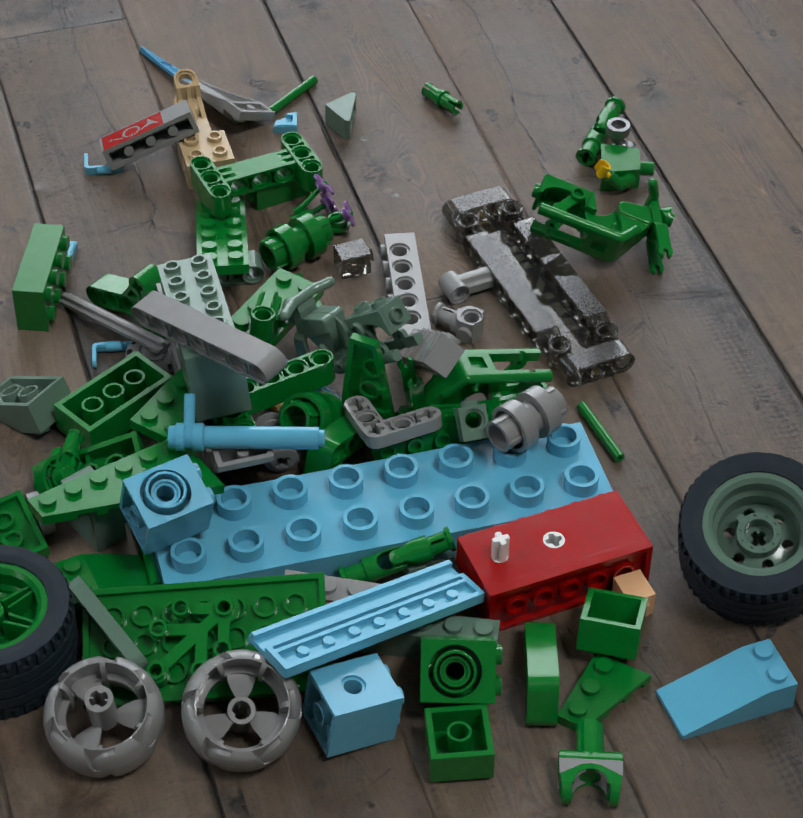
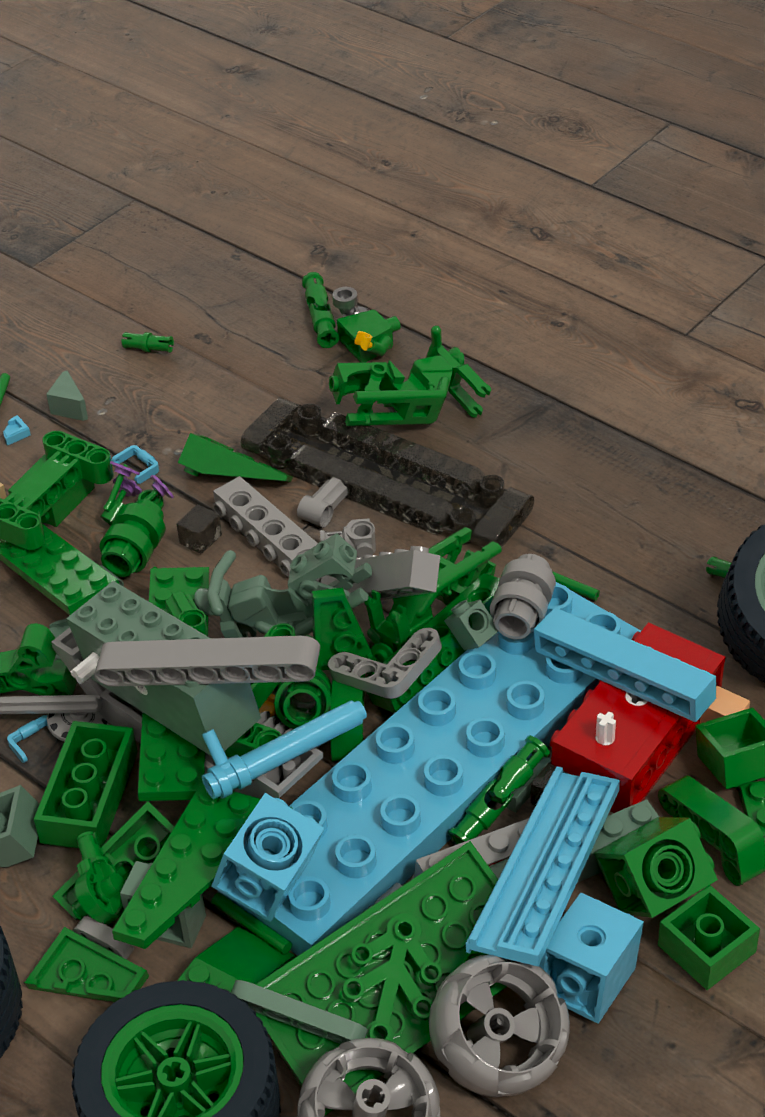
camera: 30 degrees left, 0 degrees up
none -> medium azure piece [111,445,159,484]
none -> green wedge [178,433,293,482]
none -> medium azure brick [534,607,716,722]

